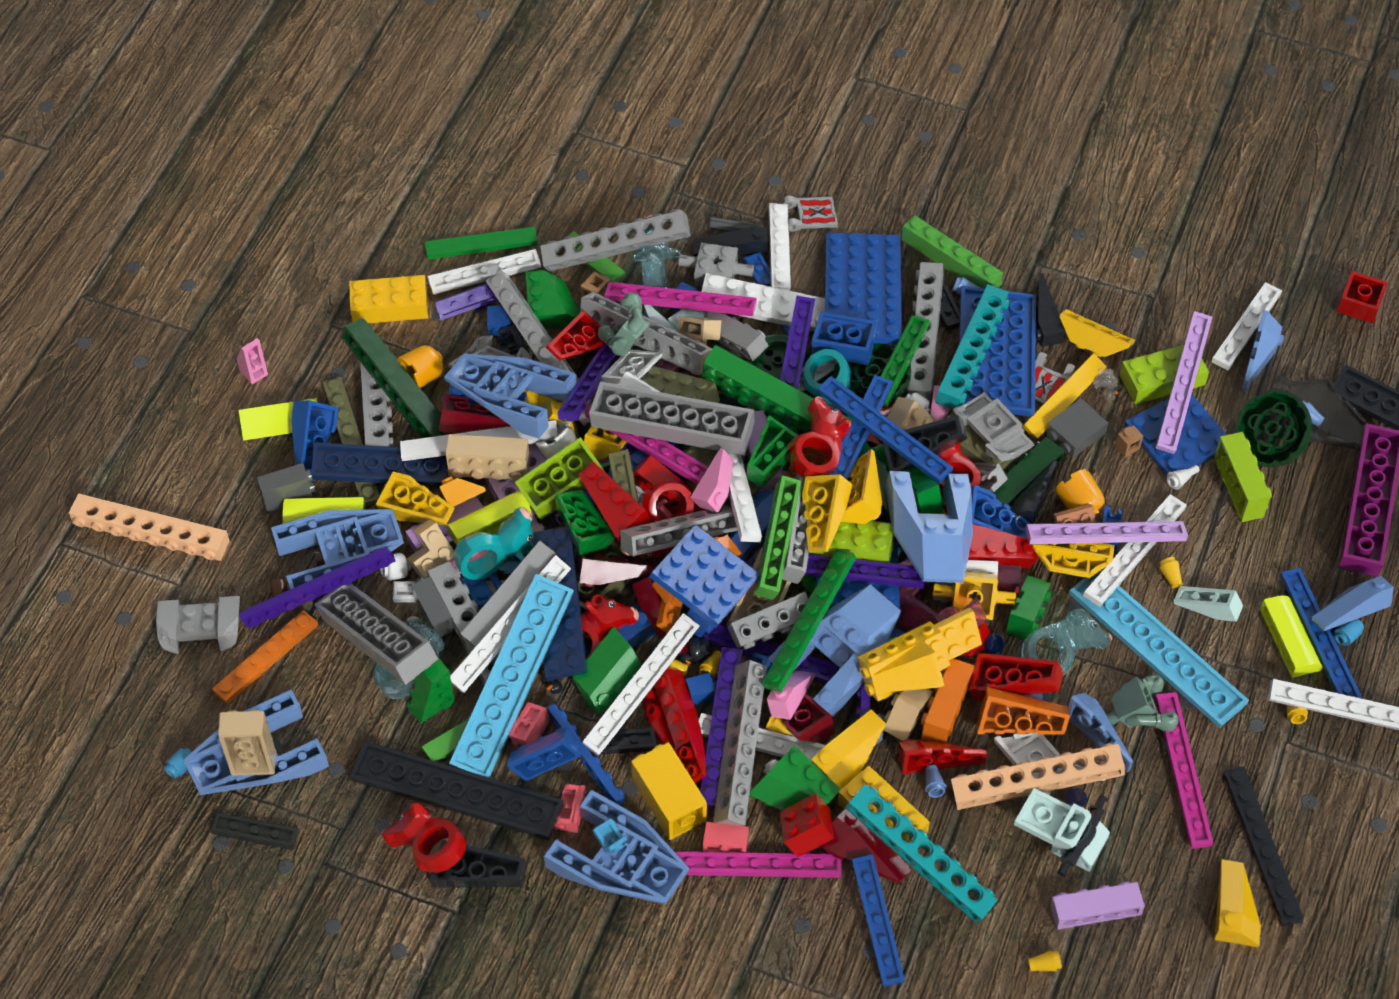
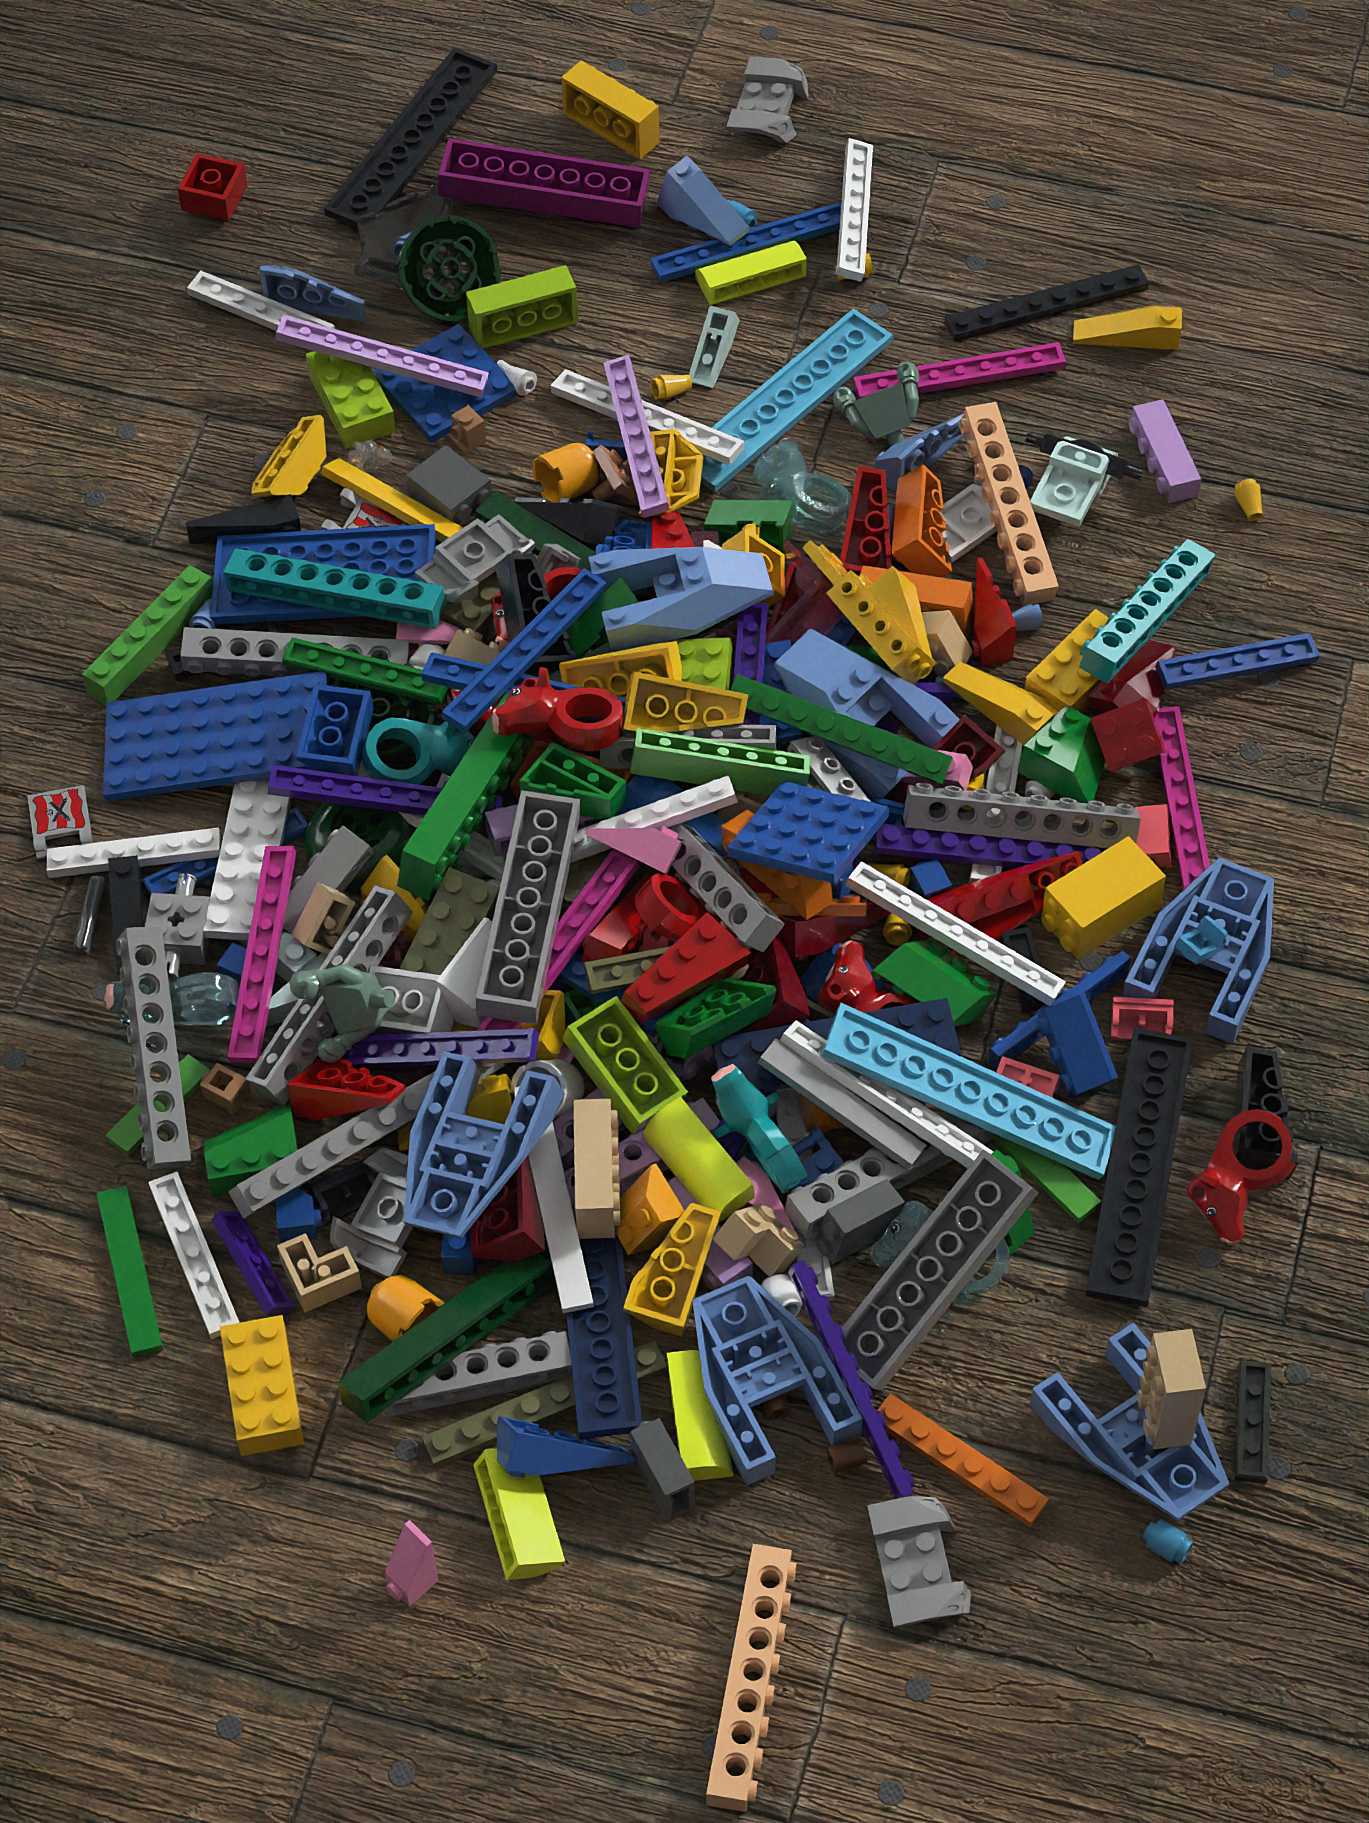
camera: 95 degrees left, 0 degrees up
none -> tan brick [277,1233,362,1313]

